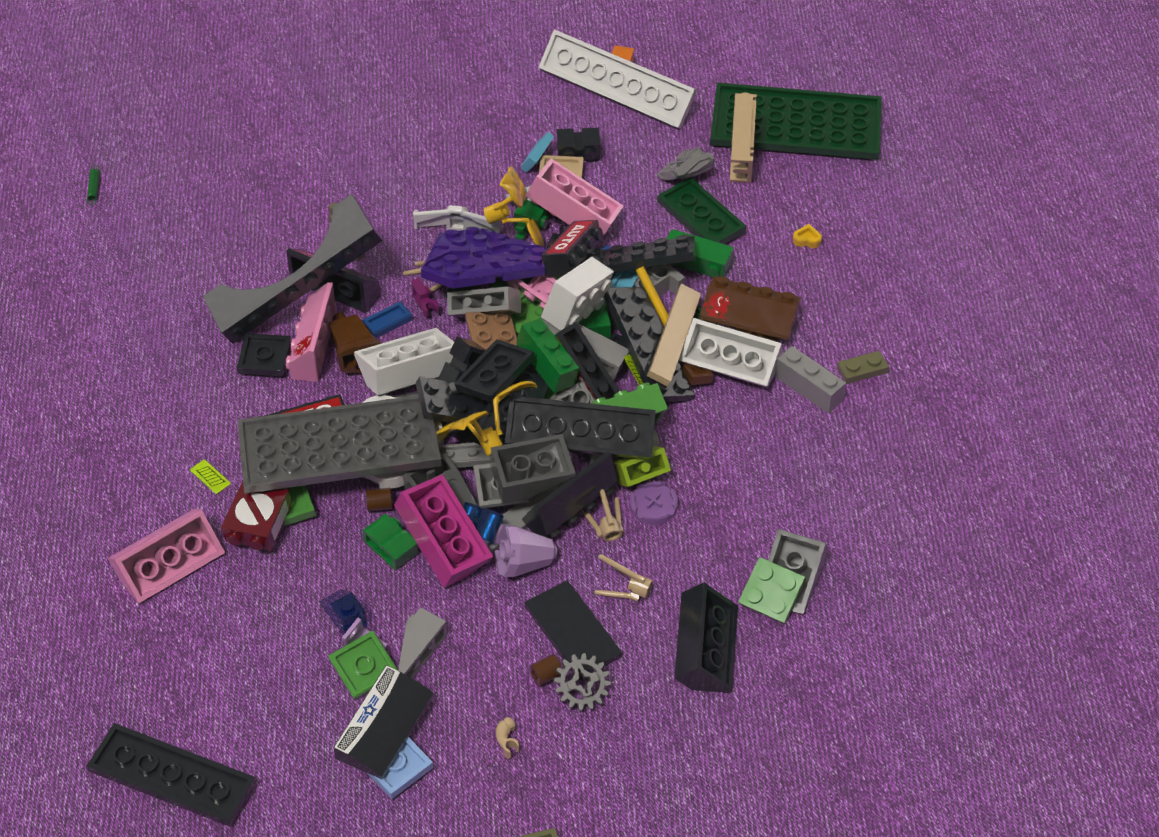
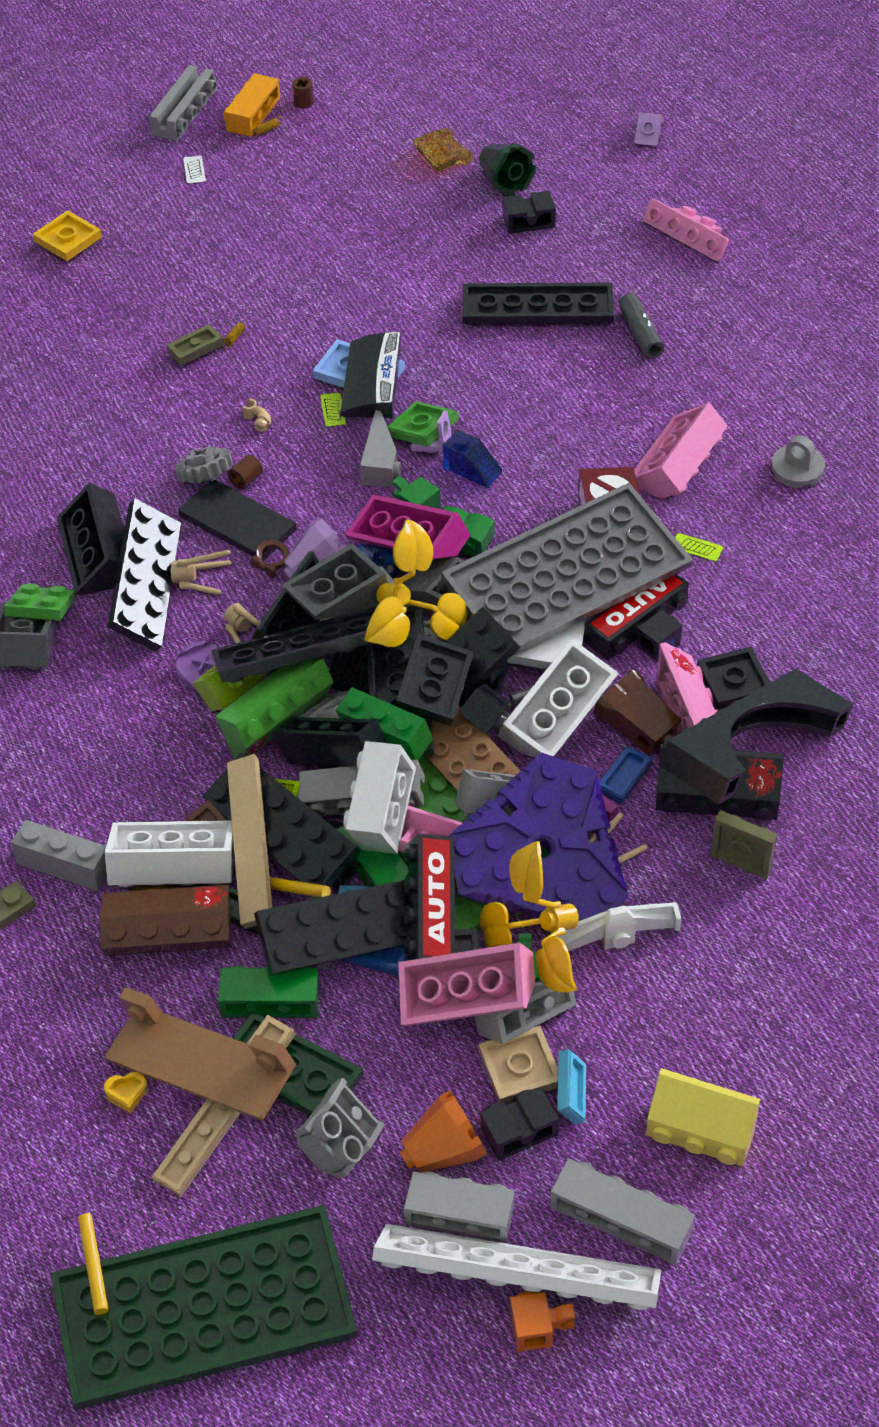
camera: 160 degrees right, 0 degrees up
tan door [730,92,757,183] -> none
none -> yellow bar [78,1213,109,1315]
none -> medium nougat bracket [105,987,296,1121]
none -> plate [107,498,181,652]
none -> tan tile [152,1015,296,1198]
none -> reddish brown piece [250,539,289,578]
none -> clear neon green sticker [320,393,346,426]
none -> green brick [392,476,441,509]
none -> orange cone [400,1090,487,1173]
none -> light grey brick [404,1171,515,1243]
none -> light grey brick [550,1158,695,1265]
none -> dark grey axle [618,293,664,359]
none -> black brick [636,610,682,662]
none -> light yellow slope [646,1068,760,1167]
none -> light grey tile [771,435,825,488]

